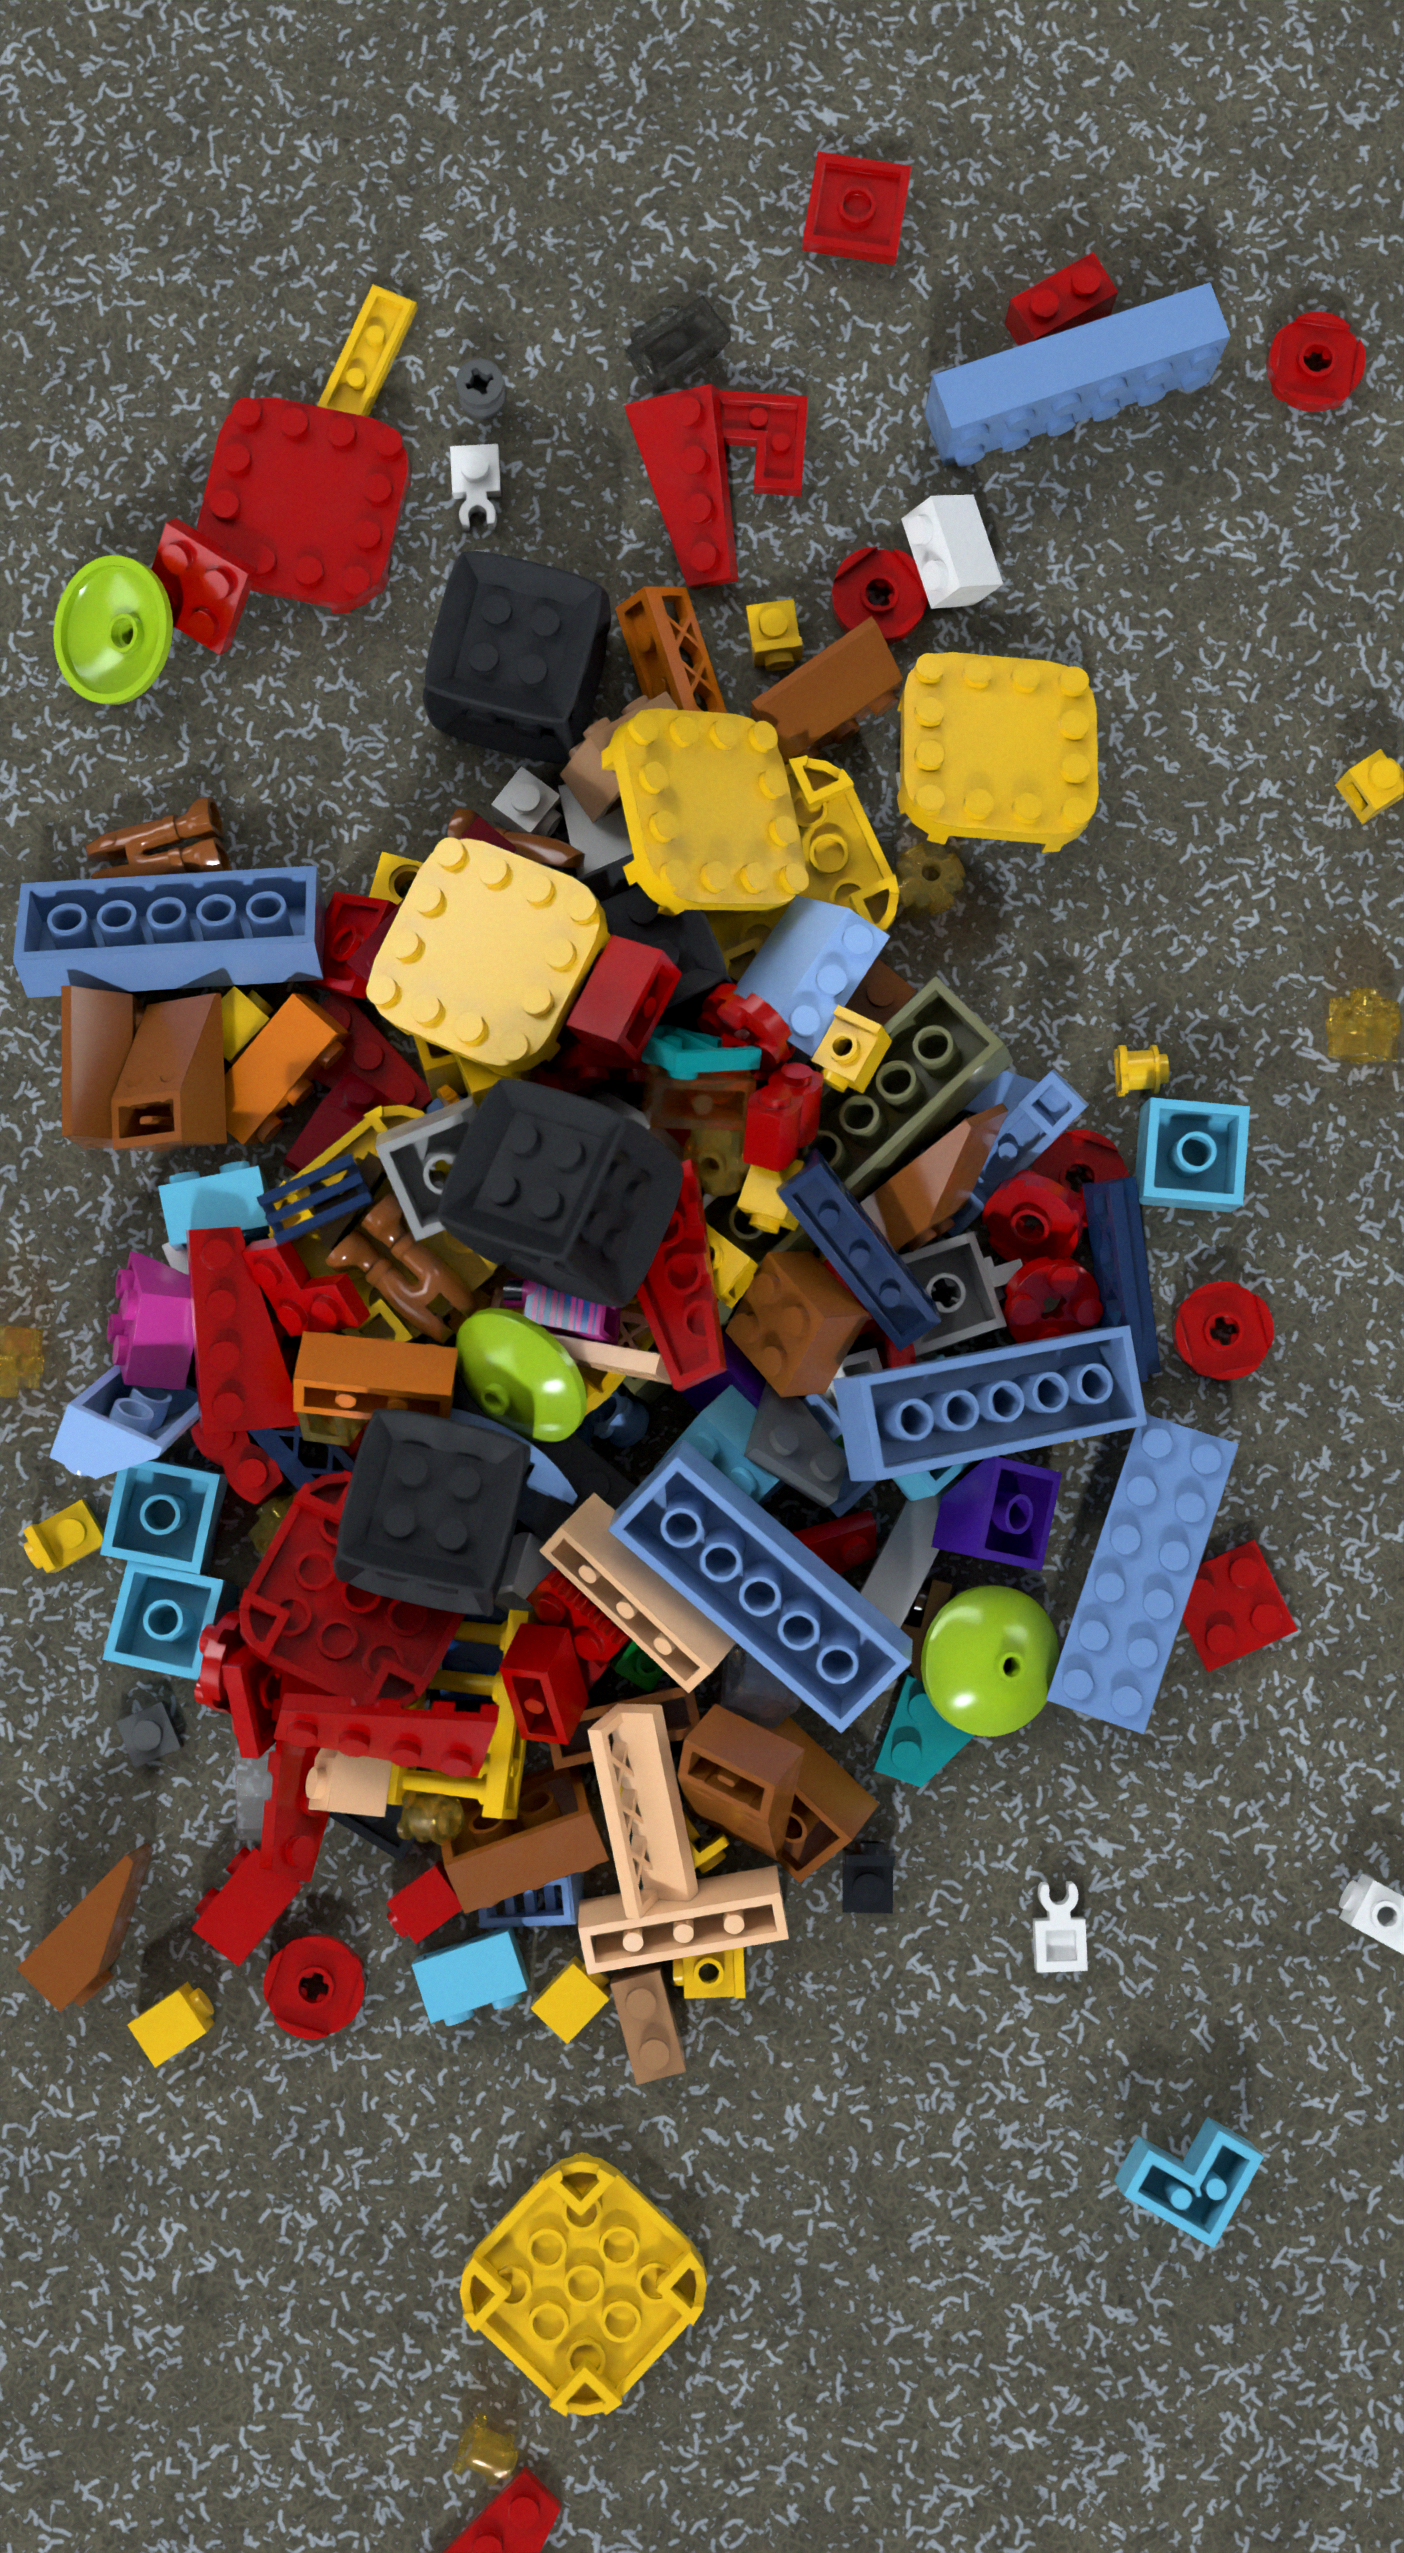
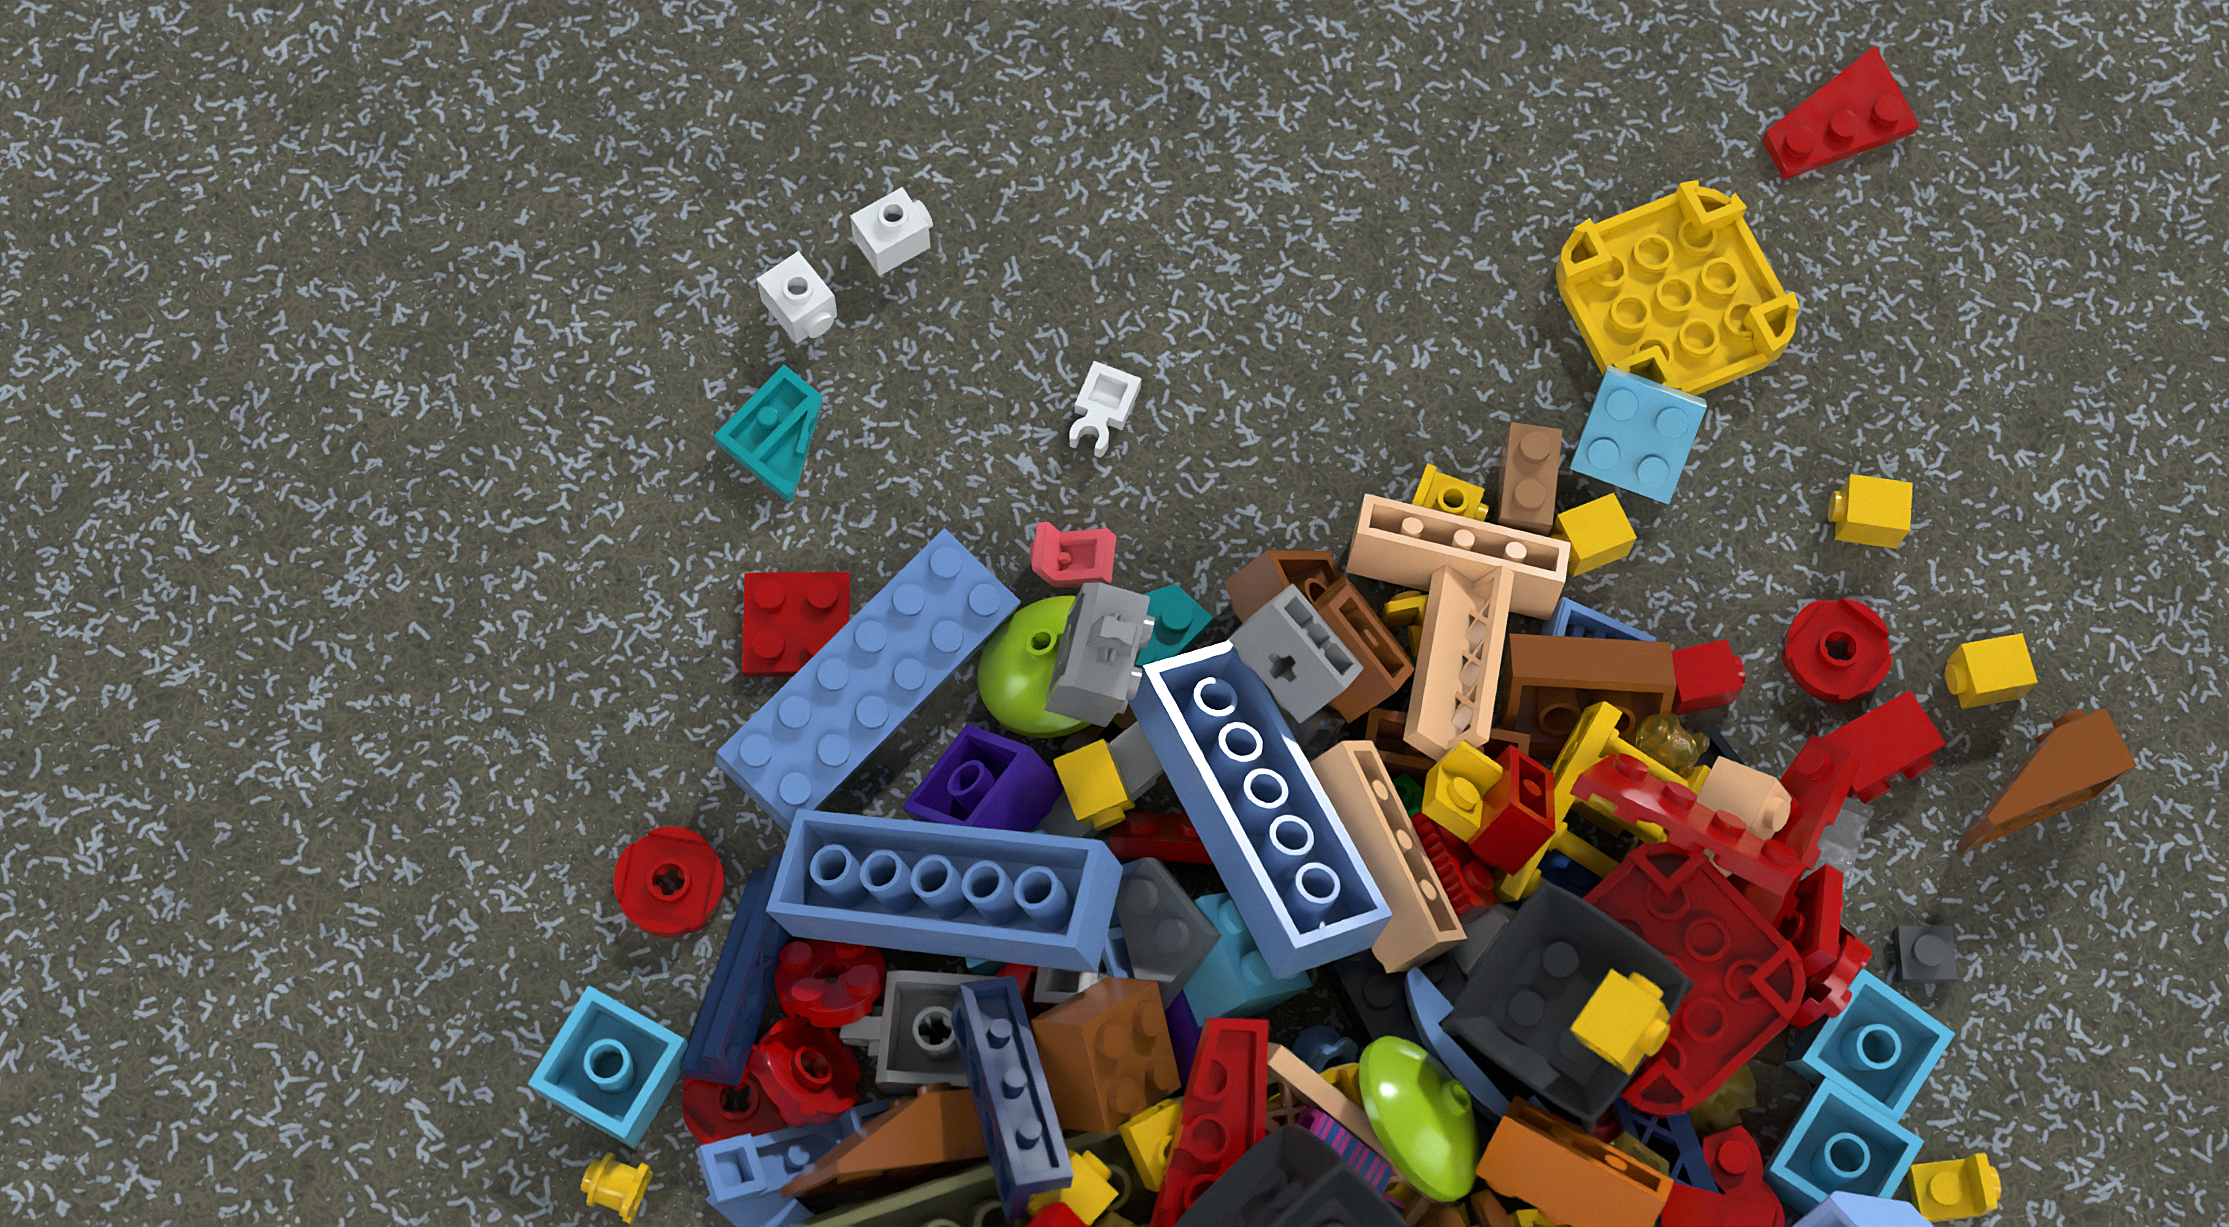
camera: 160 degrees left, 15 degrees down
medium azure brick [411,1926,530,2026] -> none
clear yellow brick [452,2412,519,2486] -> none
black bracket [842,1840,895,1914] -> none
medium azure brick [1114,2116,1264,2248] -> none
clear yellow brick [1326,988,1402,1064] -> none
none -> teal wing [714,365,823,504]
none -> white brick [850,187,933,276]
none -> coral bracket [1030,522,1116,588]
none -> light grey hinge [1043,583,1155,727]
none -> yellow brick [1053,738,1136,830]
none -> light grey brick [1228,583,1365,724]
none -> yellow bracket [1422,741,1503,842]
none -> medium azure brick [1570,365,1707,505]
none -> yellow brick [1570,970,1670,1075]
none -> yellow brick [1828,474,1913,549]

